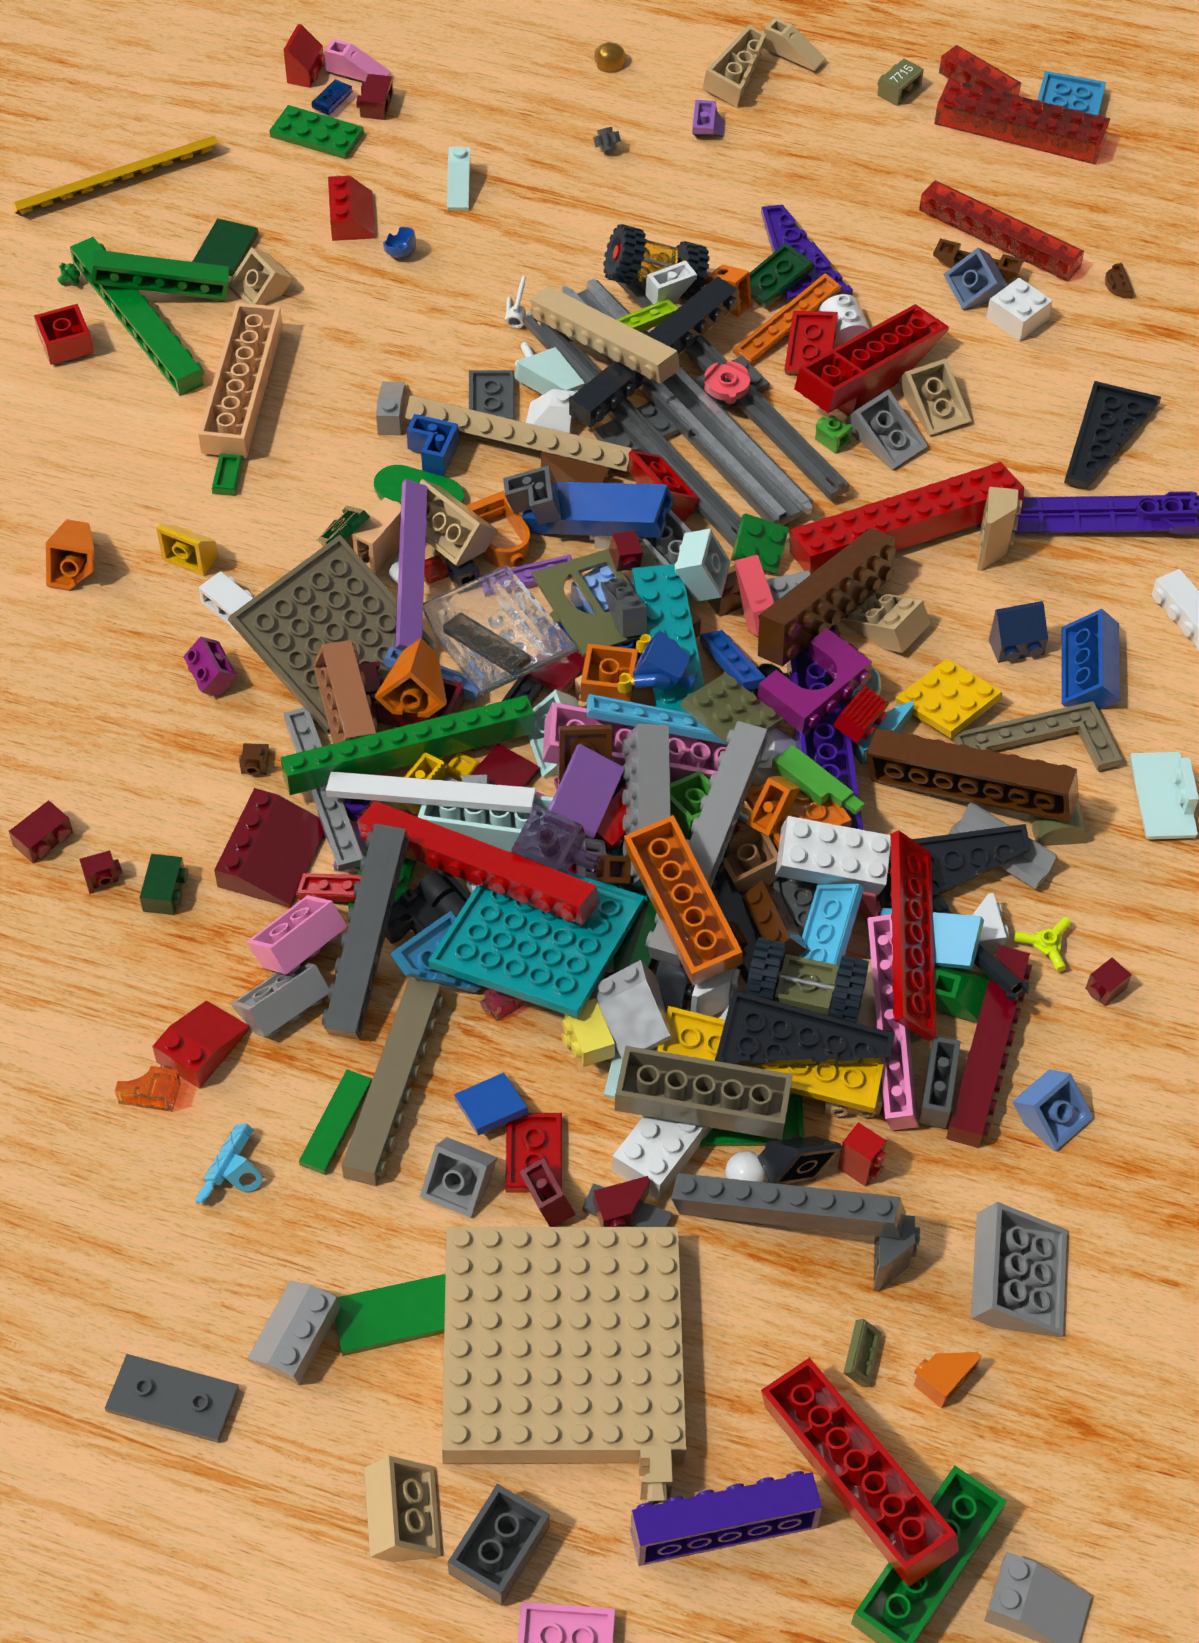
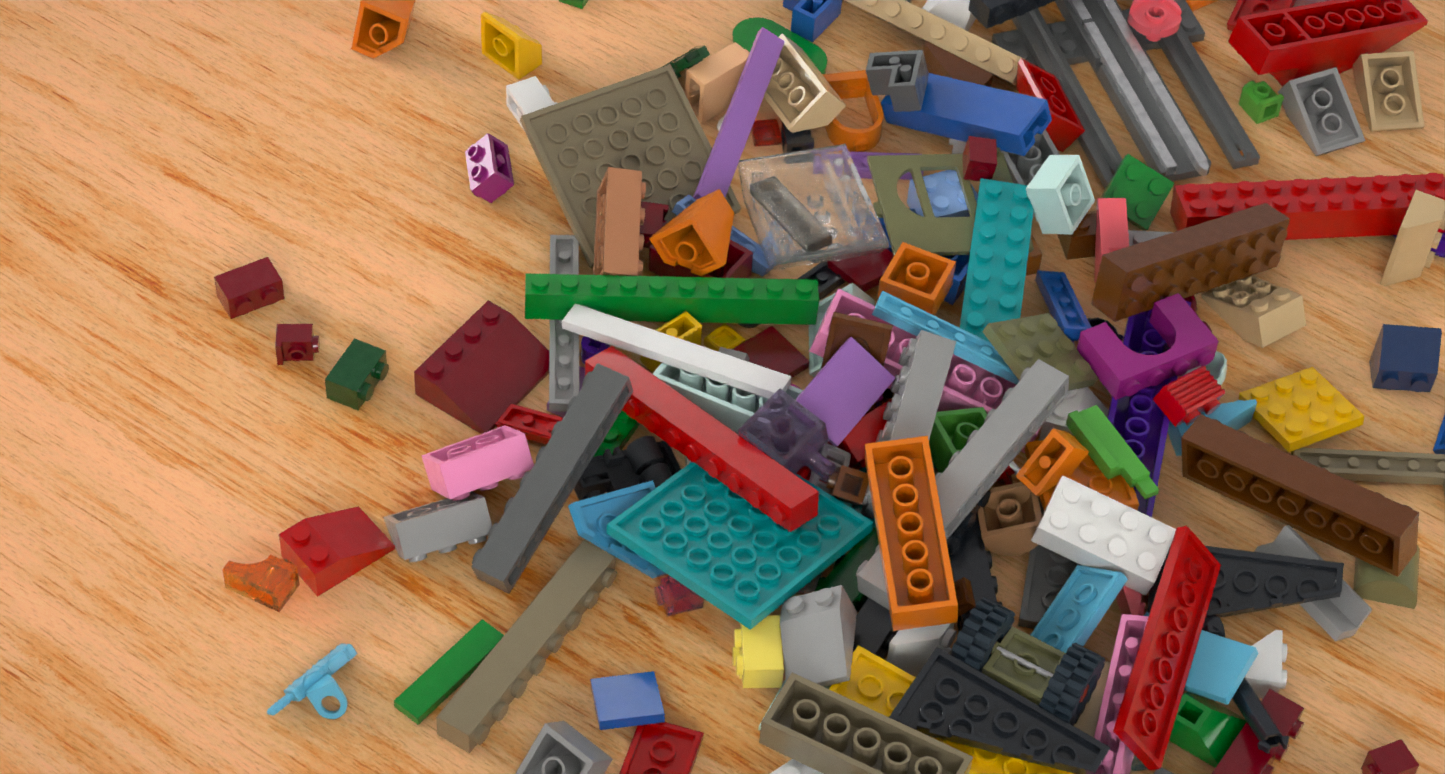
camera: 15 degrees right, 5 degrees down
reddish brown bracket [239,743,270,775] -> none
dark grey slope [601,578,647,637] -> none
blue torso [618,630,696,693] -> none
reddish brown brick [742,880,807,962] -> none
neon yellow piece [1014,917,1071,972] -> none

